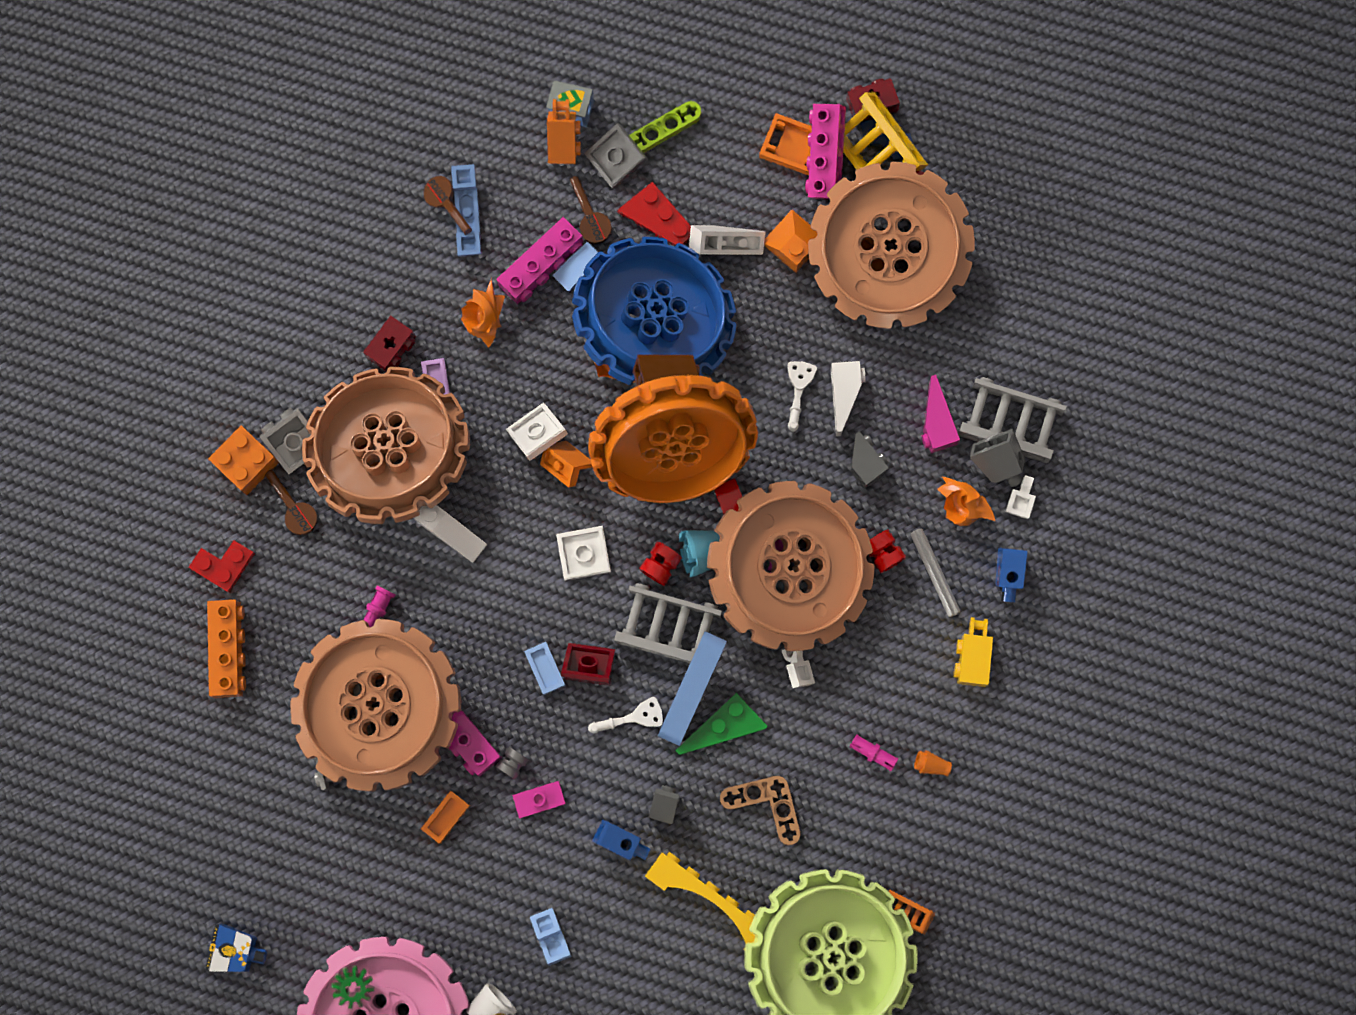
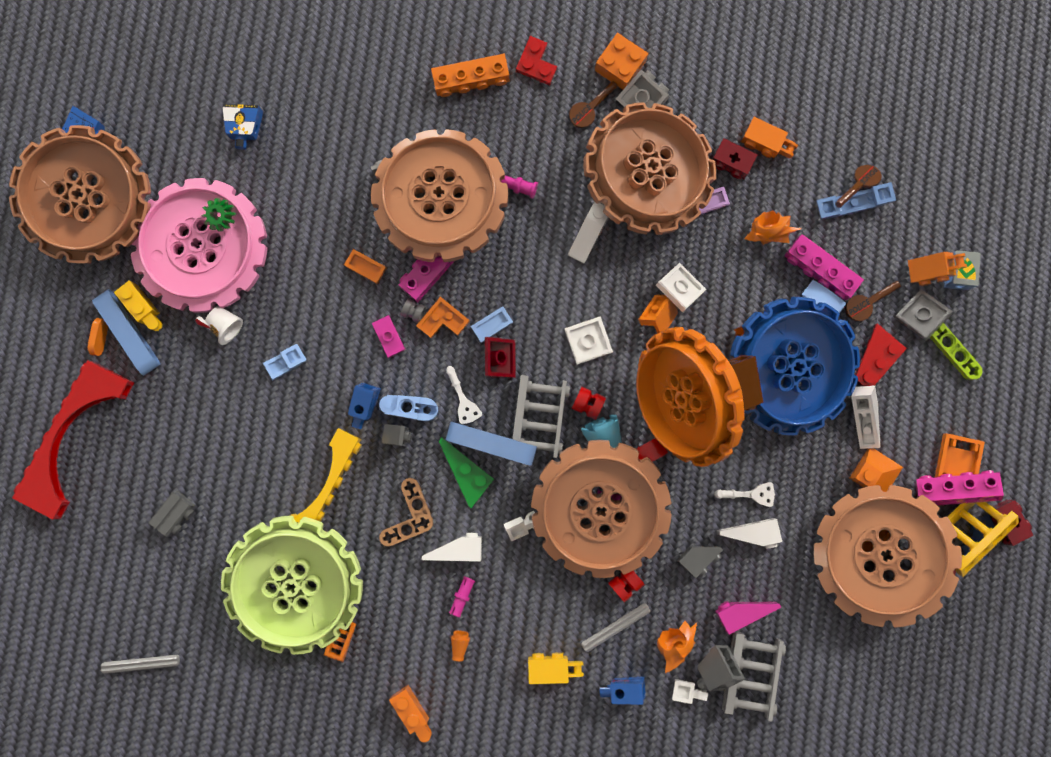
camera: 80 degrees right, 5 degrees up
none -> light blue piece [379,395,438,422]
none -> orange brick [389,685,432,742]
none -> orange plate [416,297,470,339]
none -> white slope [422,533,482,561]
none -> orange brick [741,117,798,158]

